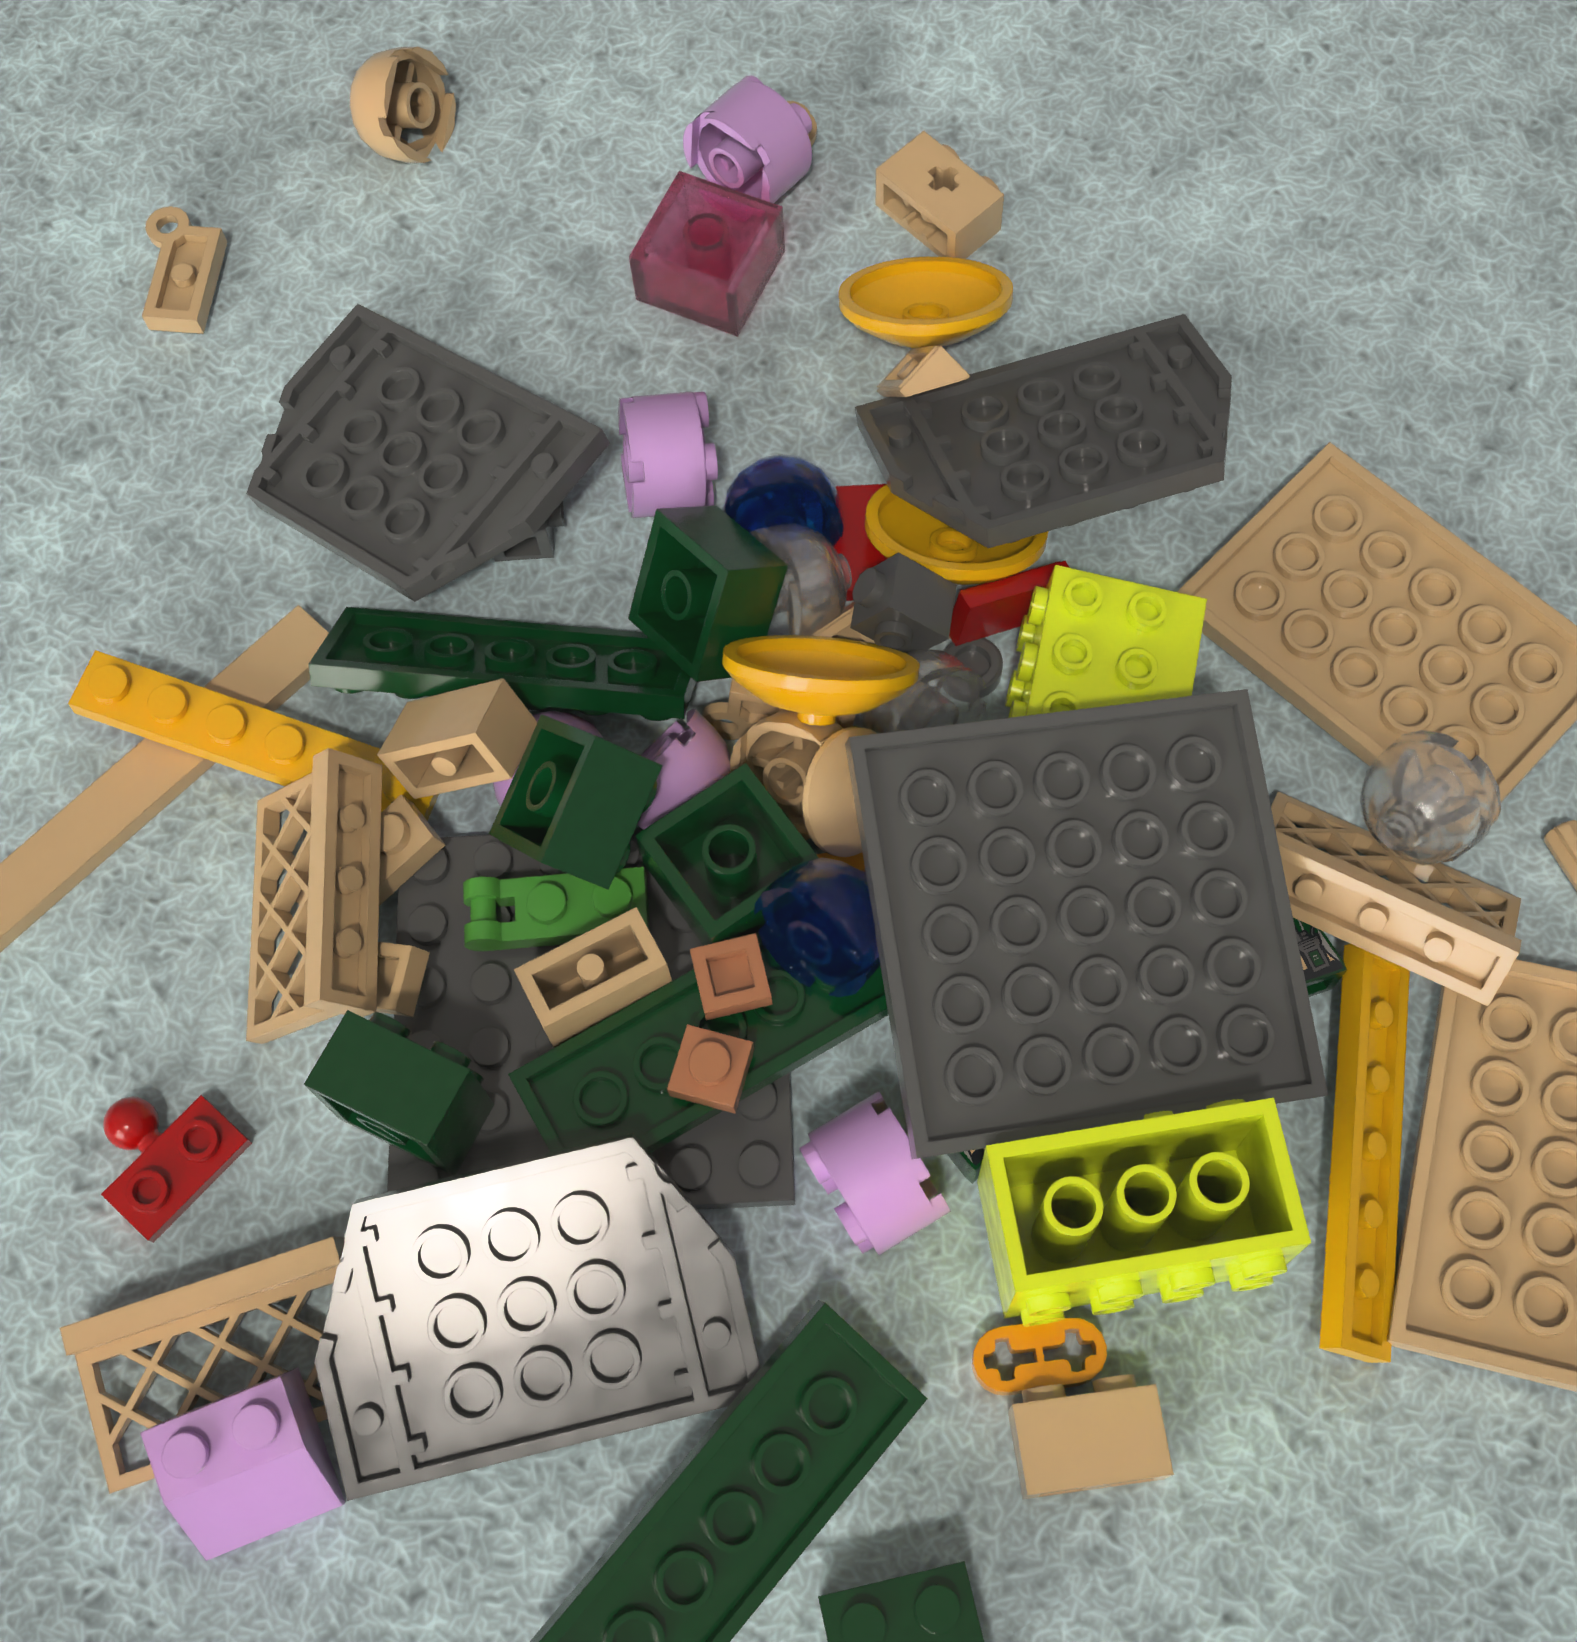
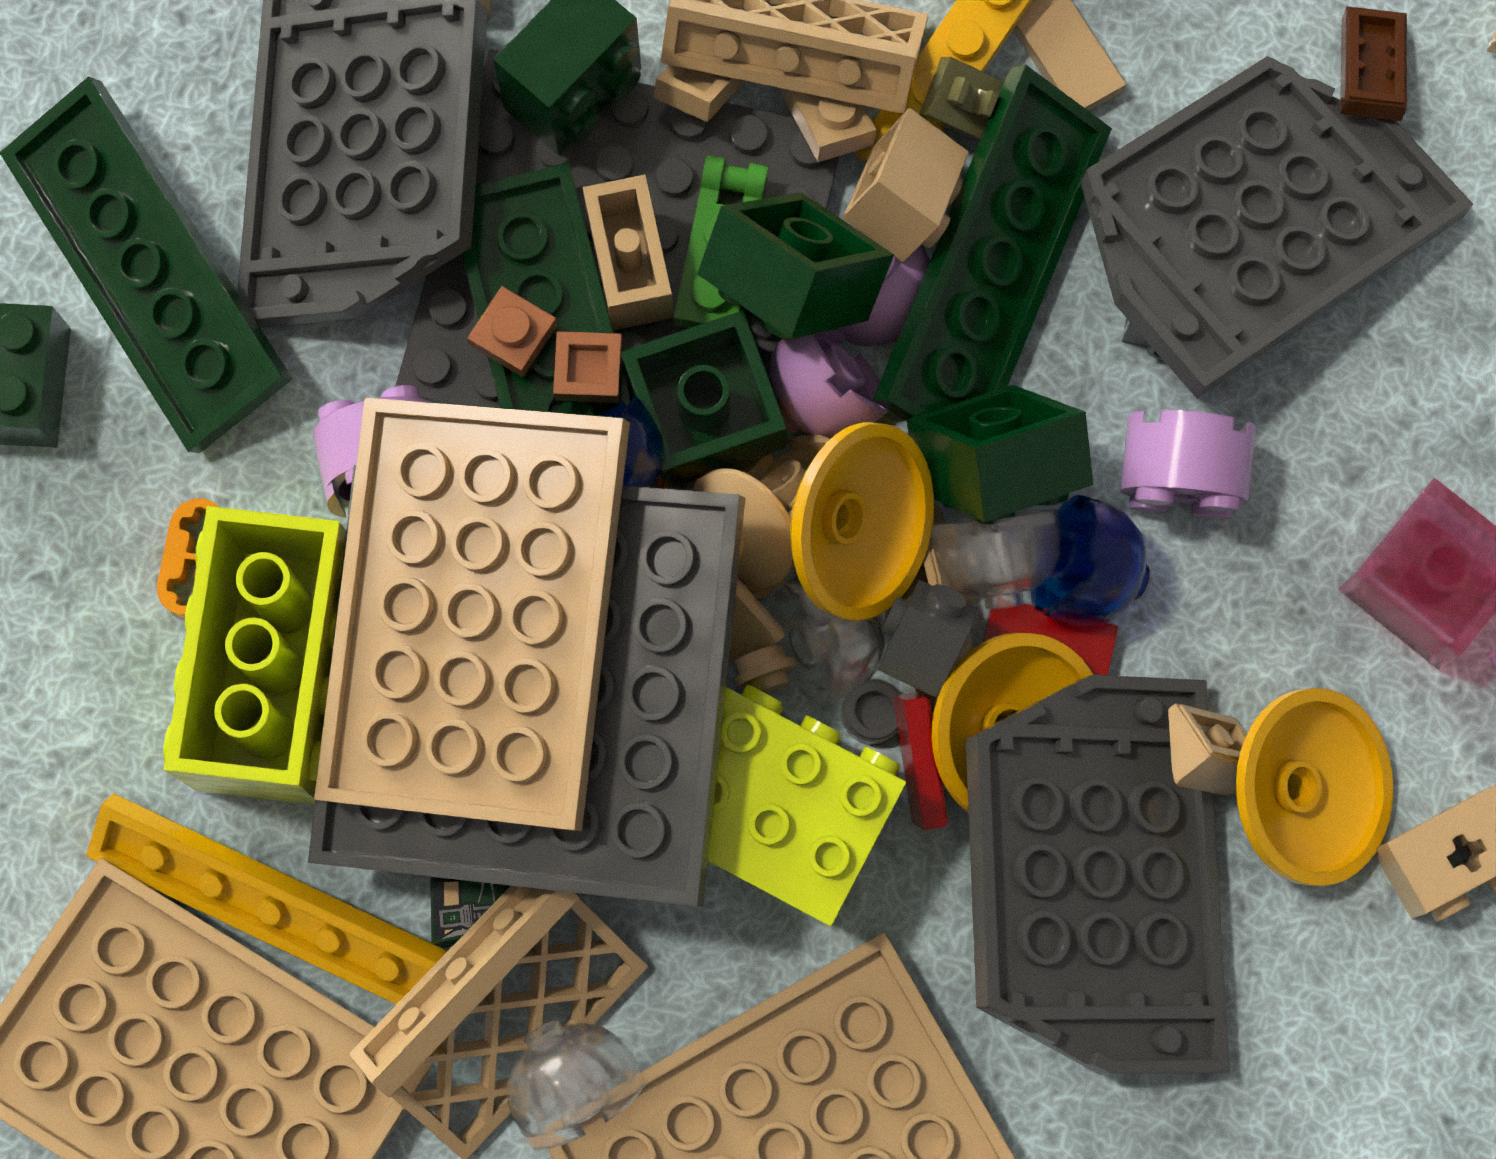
camera: 100 degrees right, 10 degrees up
tan brick [1008,1374,1174,1499] -> none
none -> tan plate [314,398,630,831]
none -> olive tile [919,57,1003,140]
none -> reddish brown plate [1340,6,1407,121]

